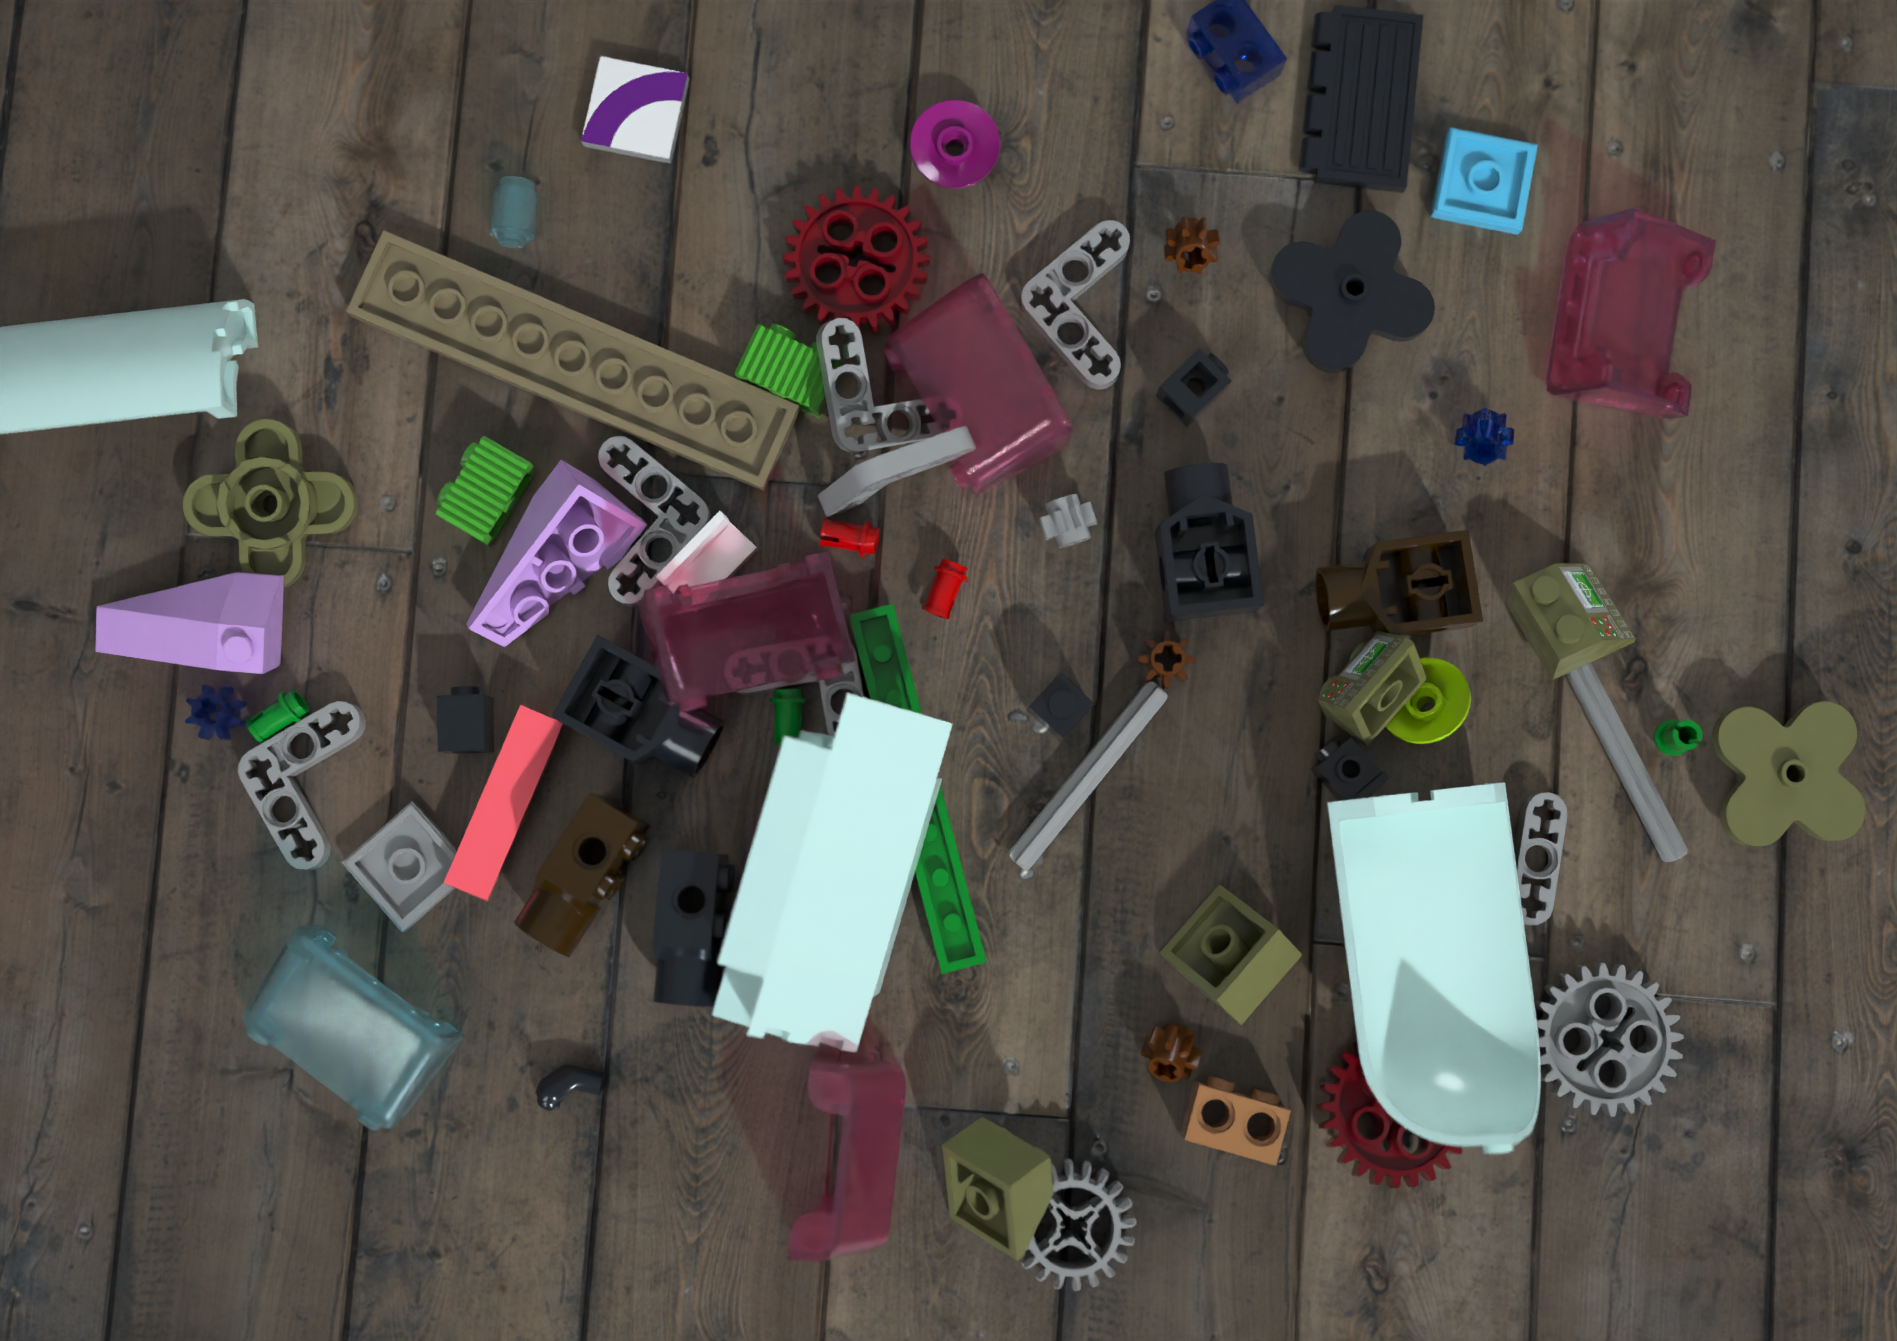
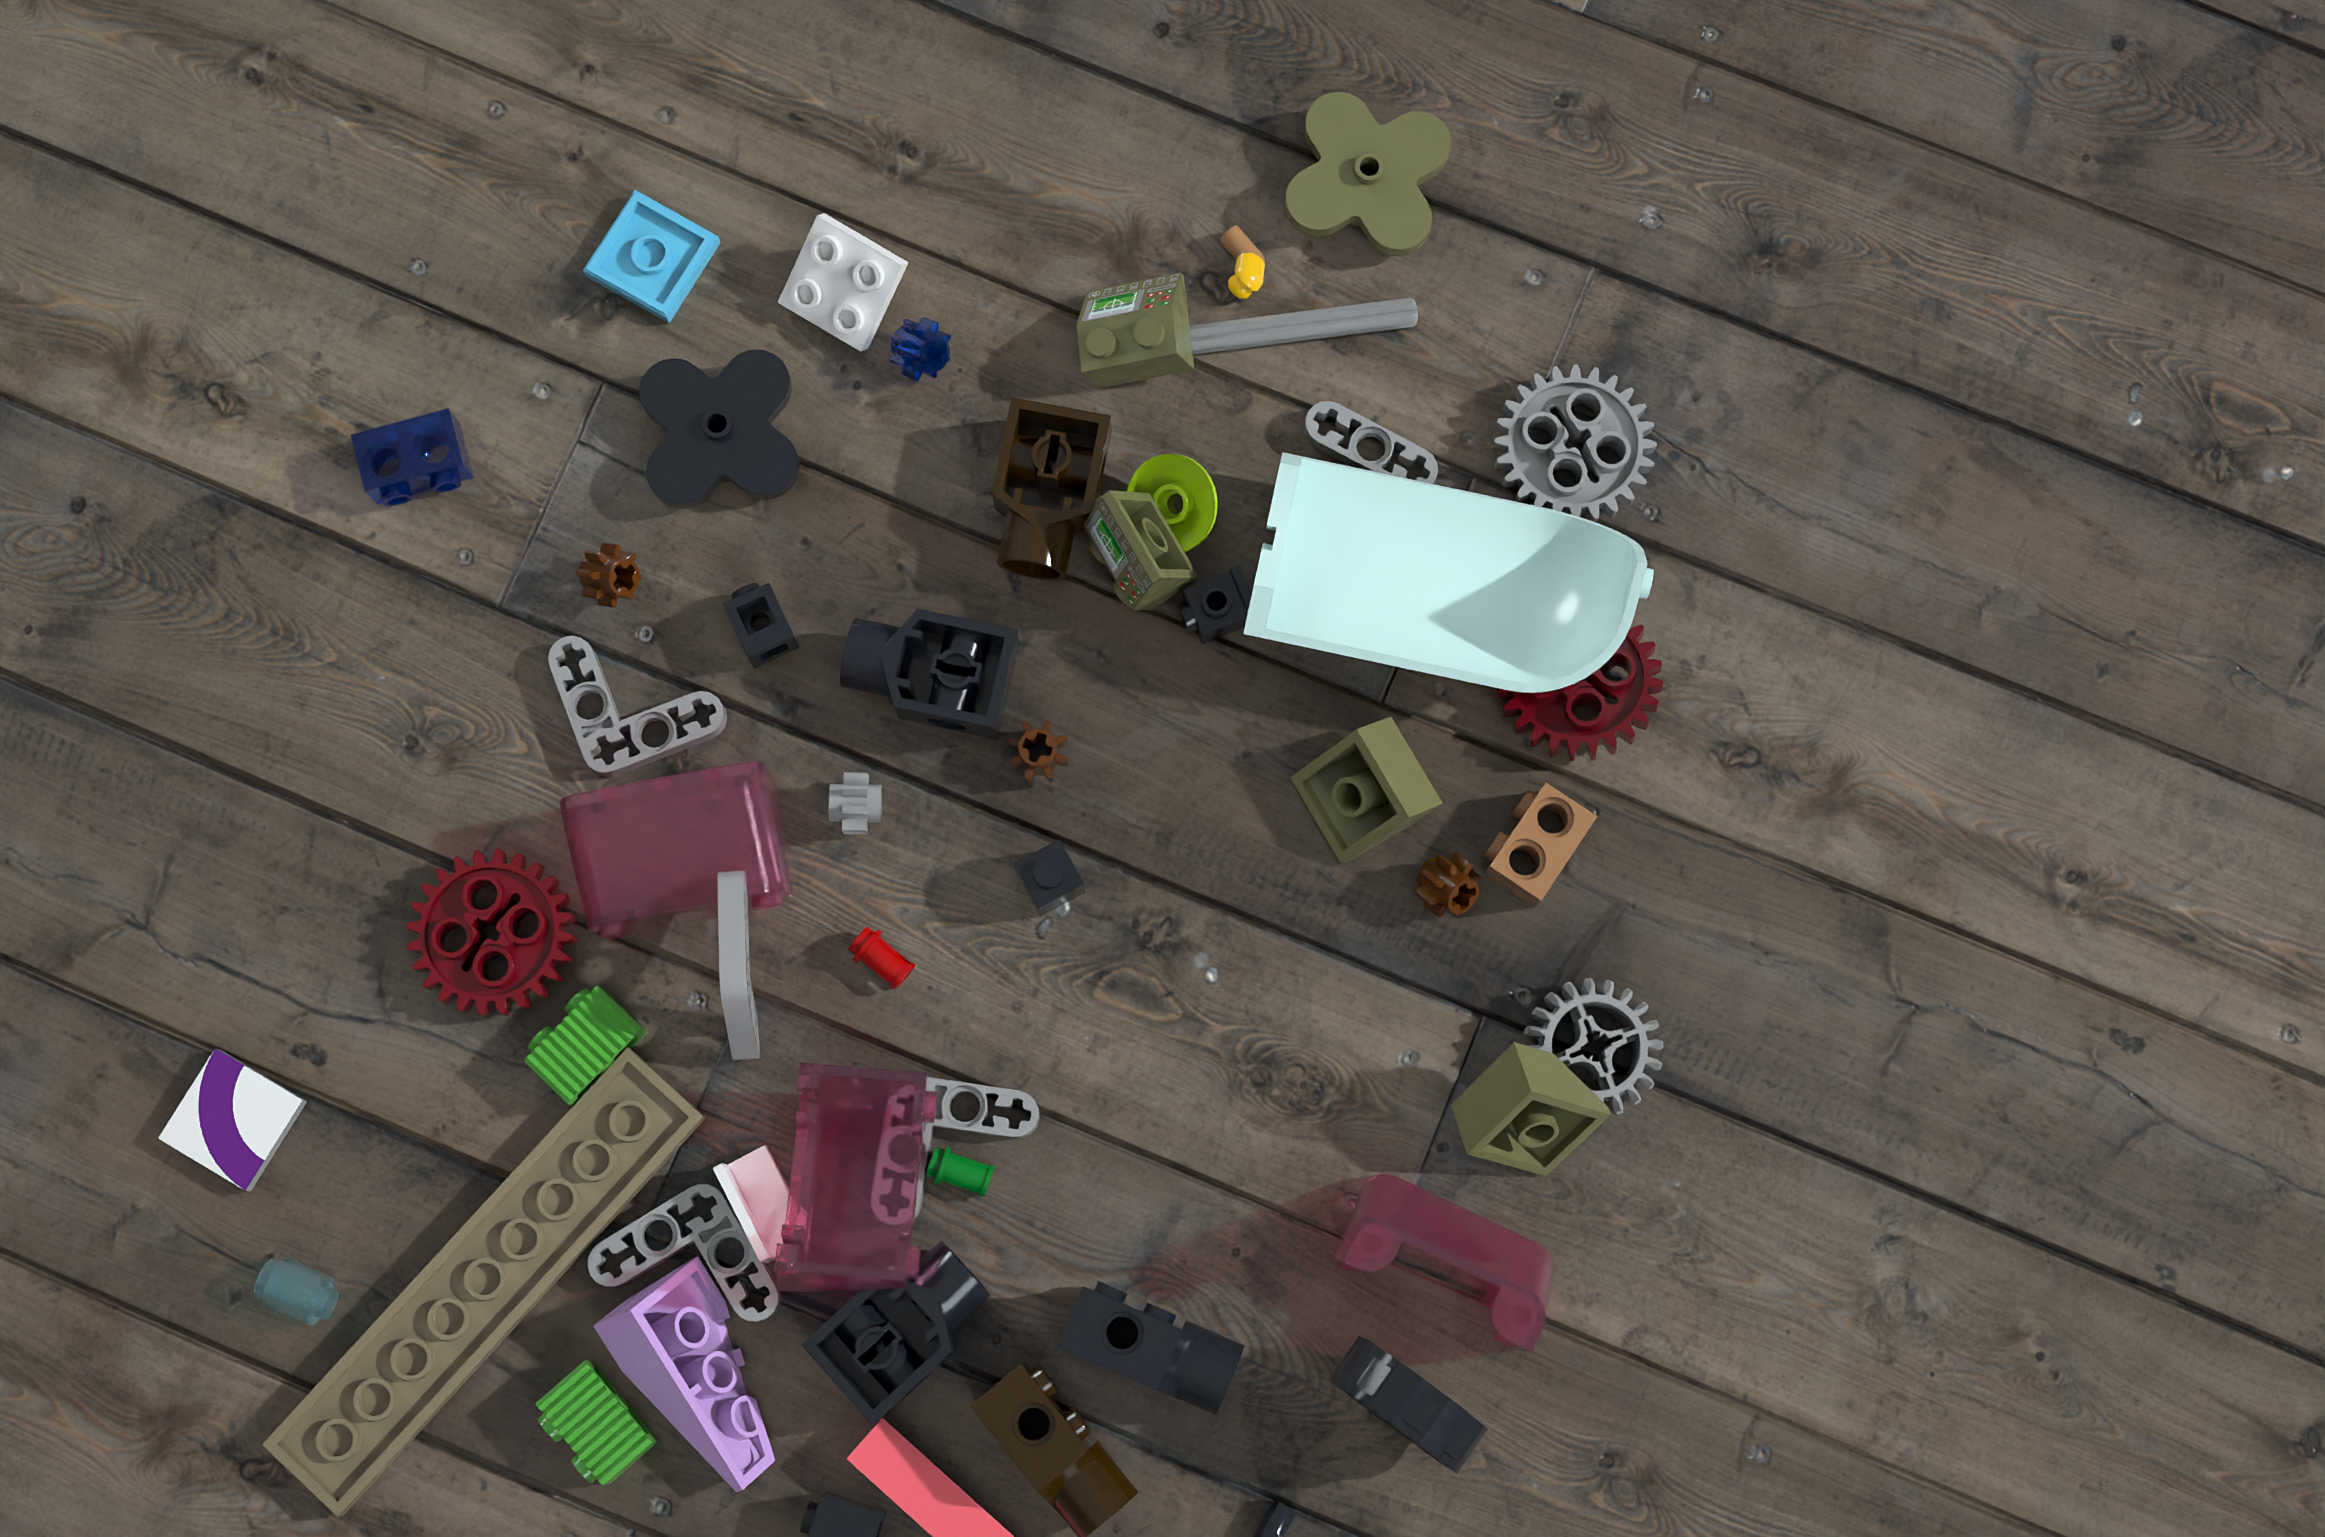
camera: 70 degrees left, 5 degrees down
light aqua panel [712,693,953,1052] -> none
light grey beam [816,318,964,452] -> none
red pin [820,517,879,558] -> none
green plate [849,603,987,974] -> none
magenta dish [910,100,1000,189] -> none
light grey axle [1008,681,1168,870] -> none
black hinge [1299,5,1423,193] -> none
clear pink windscreen [1545,208,1716,419] -> none
green pin [1654,719,1702,756] -> none
none -> white plate [778,213,909,352]
none -> yellow arm [1219,225,1265,299]
none -> black connector [1329,1335,1488,1474]

